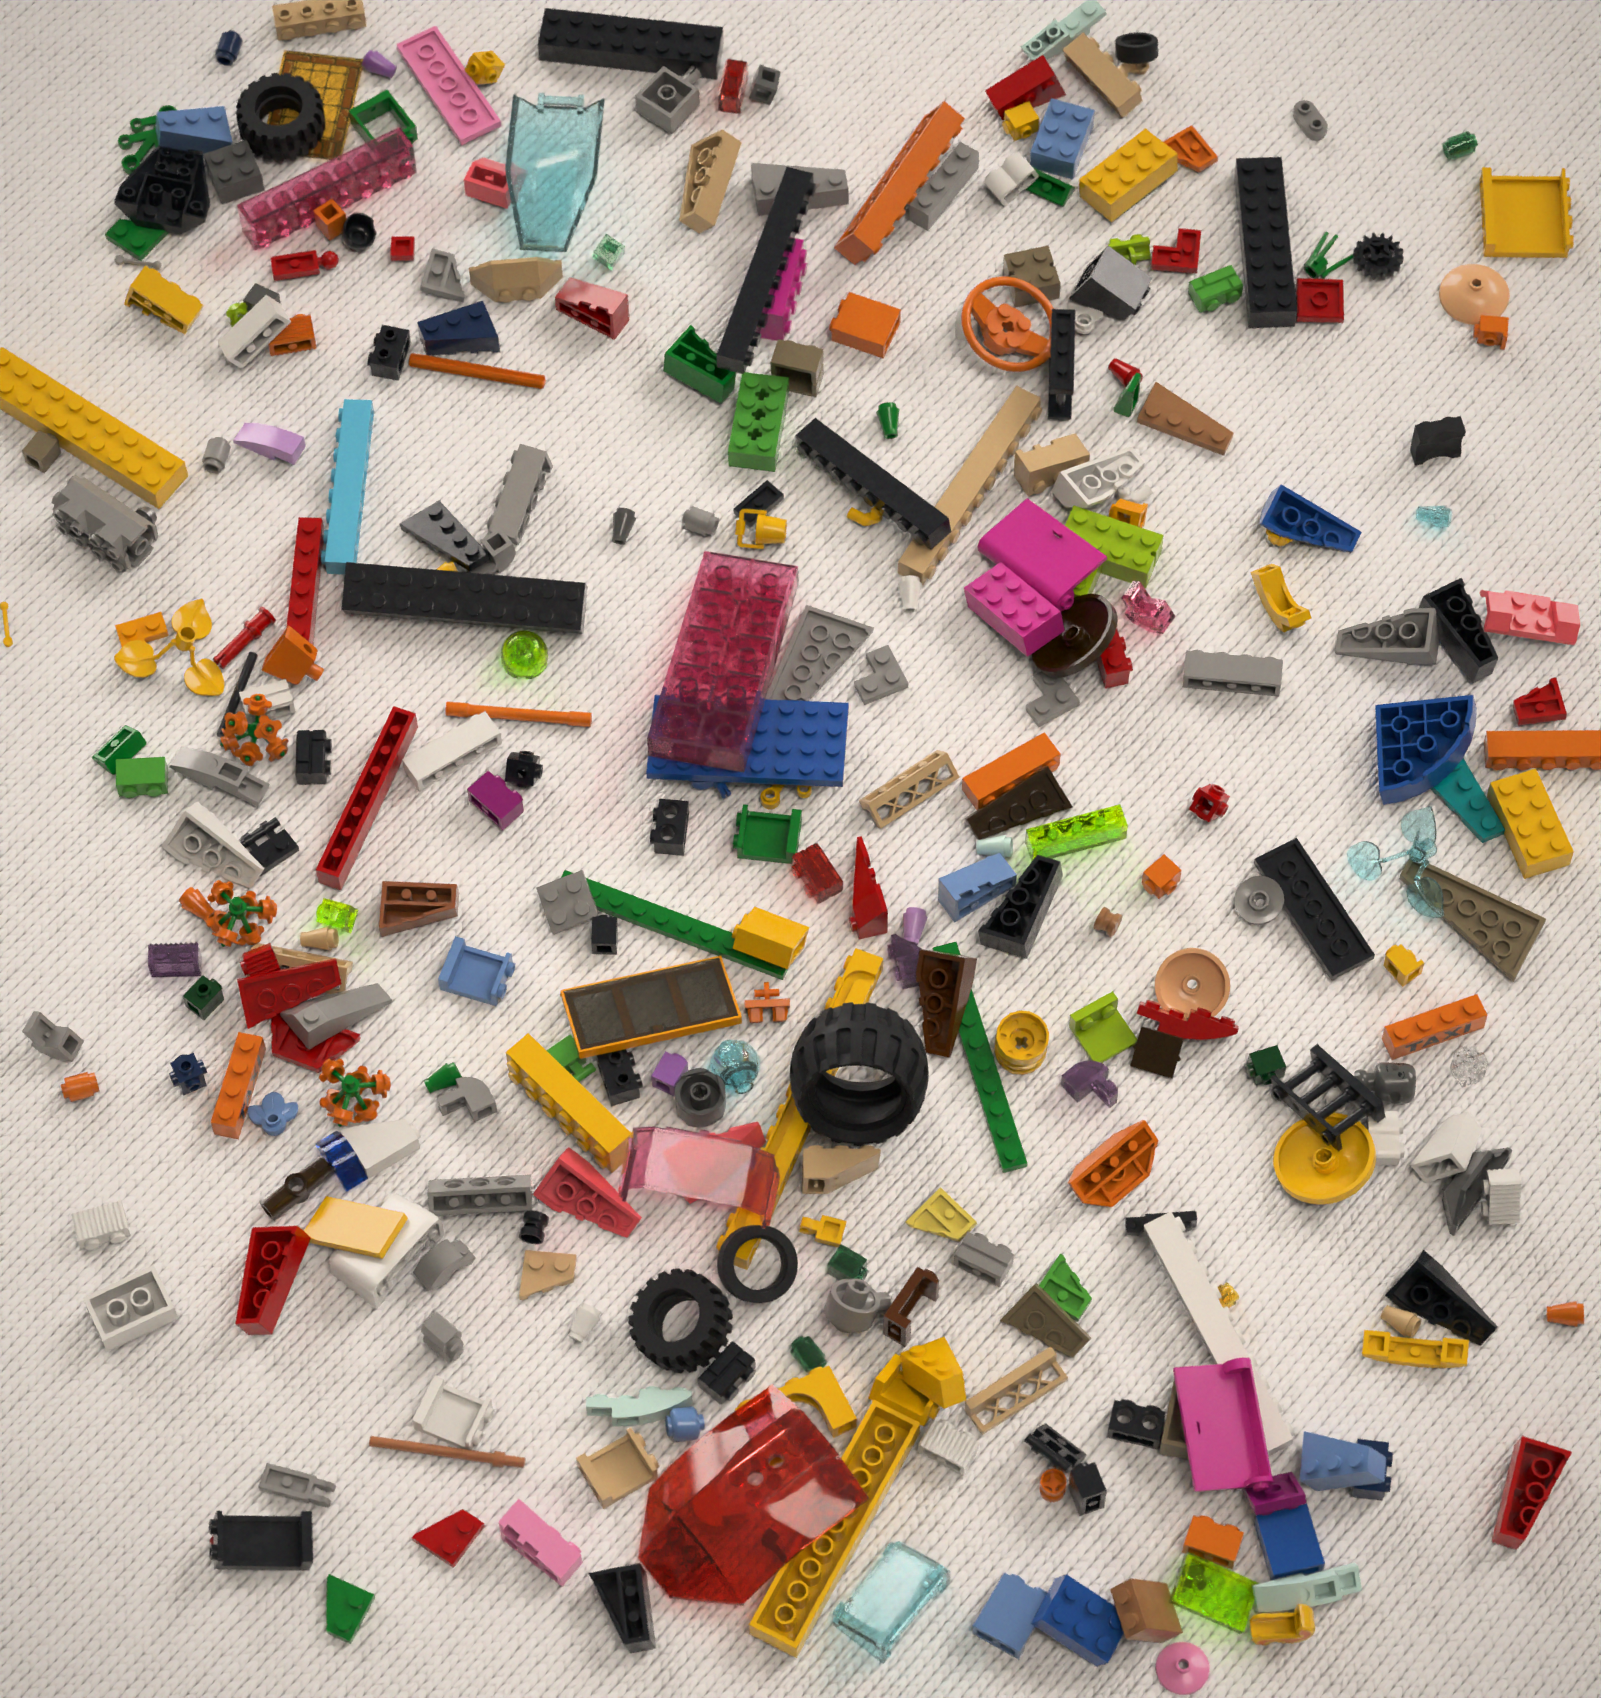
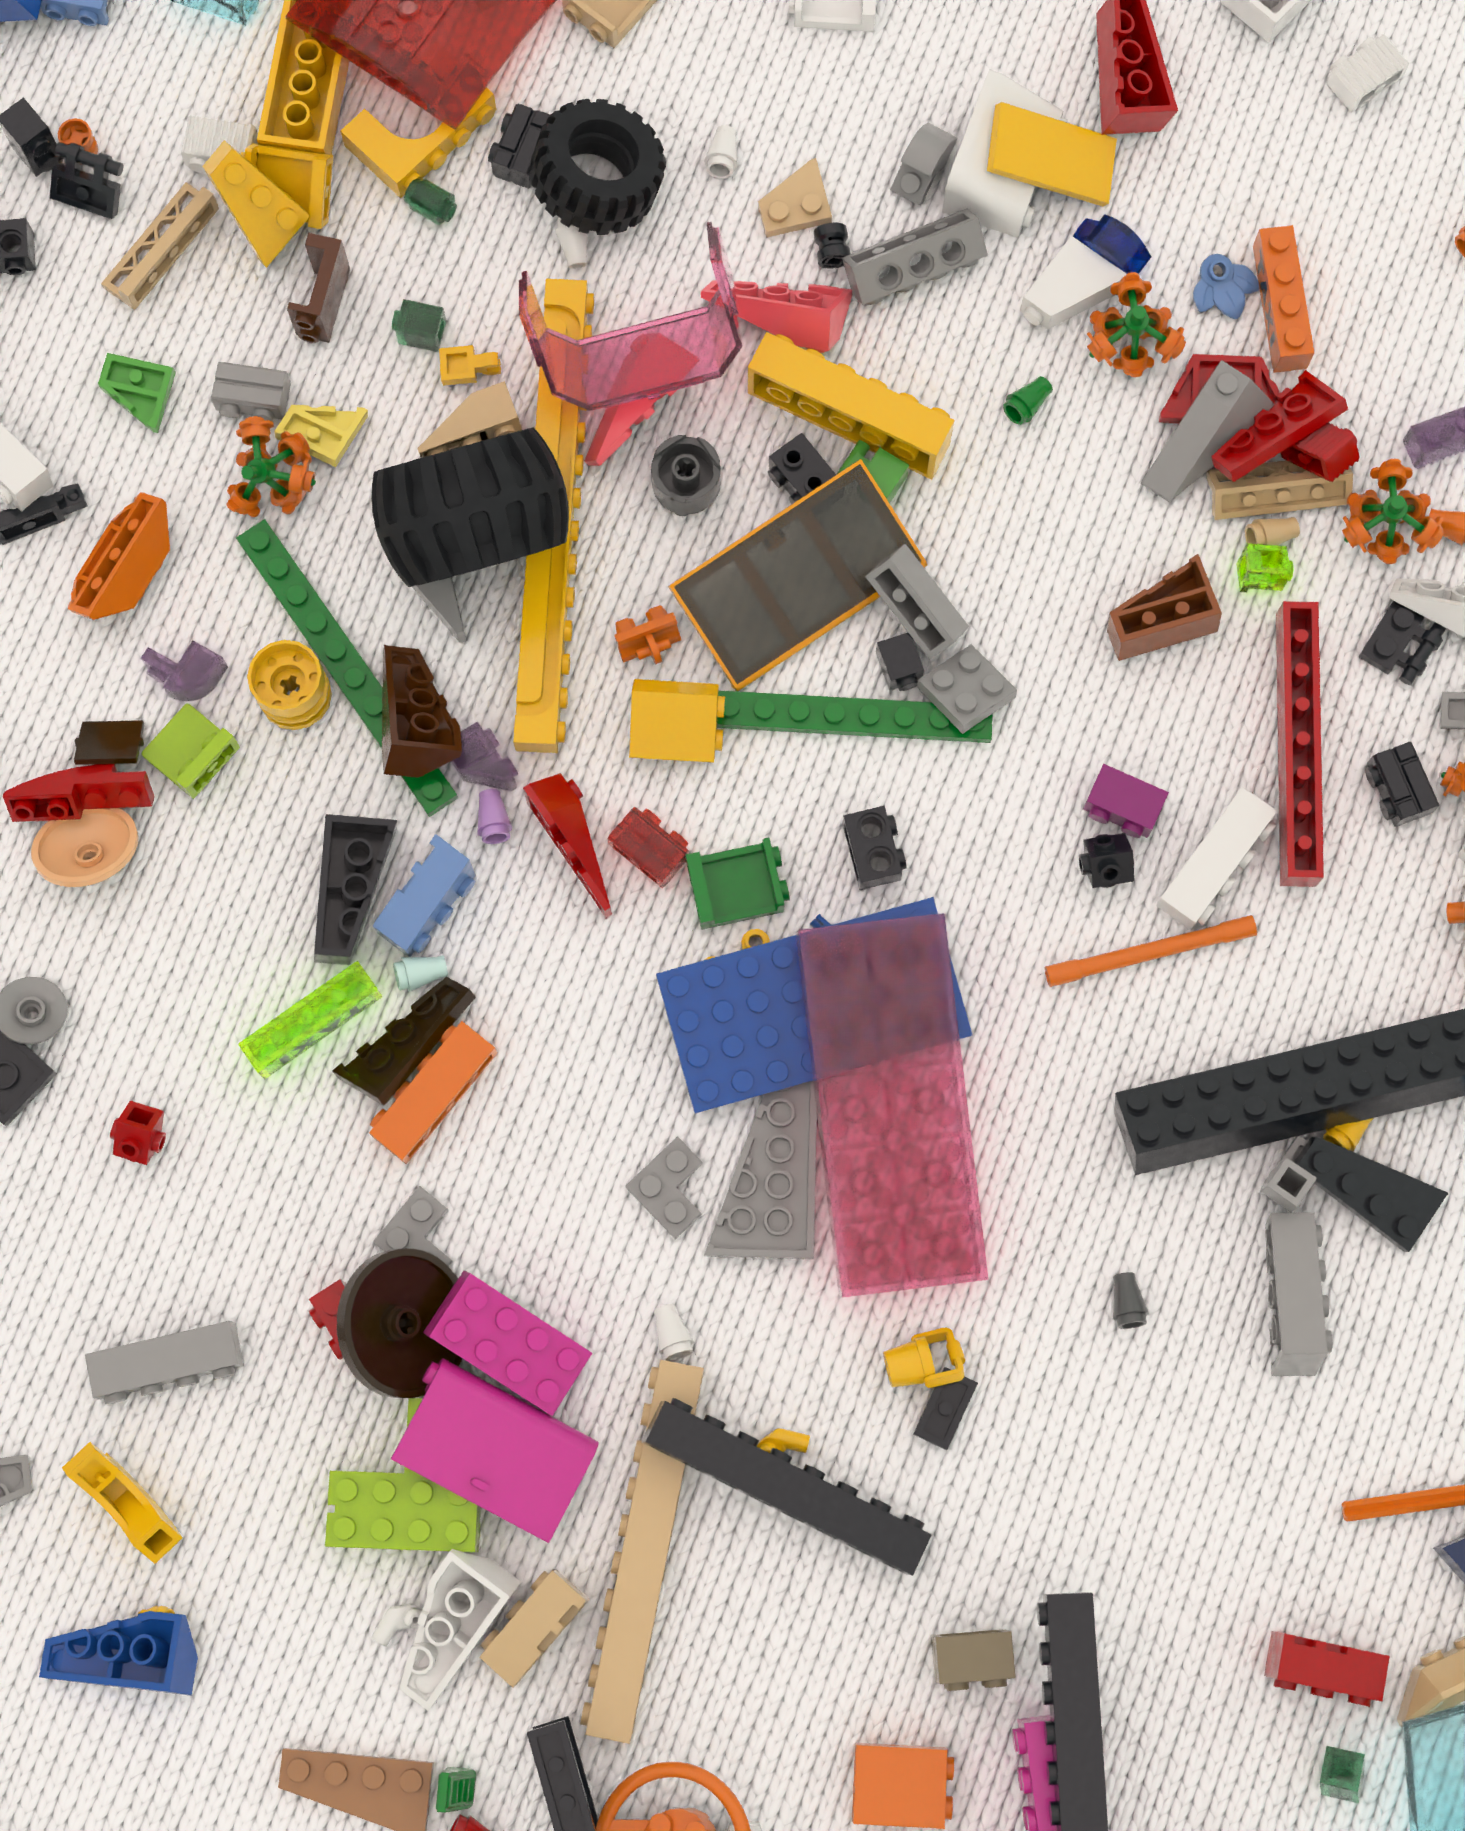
camera: 160 degrees right, 15 degrees up
dark blue brick [169,1053,207,1096] -> none
dark green brick [183,975,224,1021] -> none
dark brown piece [260,1156,334,1221] -> none
light grey brick [421,1311,464,1363] -> none
light grey brick [437,1077,497,1122] -> none
medium blue panel [438,936,516,1006] -> none
clear neon green cylinder [500,630,549,680] -> none
light aqua slope [586,1386,693,1427] -> none
medium lavender brick [651,1051,688,1096] -> none
green wedge [663,325,736,404] -> none
medium blue head [665,1406,705,1442] -> none
light grey brick [682,506,719,536] -> none
clear light blue brick [710,1040,760,1094] -> none
black tyre [717,1225,798,1303] -> none
bright green brick [728,372,789,472] -> none
light grey piece [824,1278,891,1333] -> none
tan fence [859,750,960,829] -> none
green cone [876,402,899,439] -> none
dark tan wing [1000,1283,1092,1358] -> none
medium nougat wheel [1093,907,1123,937] -> none
light orange brick [1109,499,1148,528] -> none
clear pink brick [1121,581,1176,634] -> none
orange brick [1142,854,1182,899] -> none
none -> orange plant [227,416,316,517]
none -> light grey brick [865,544,969,660]

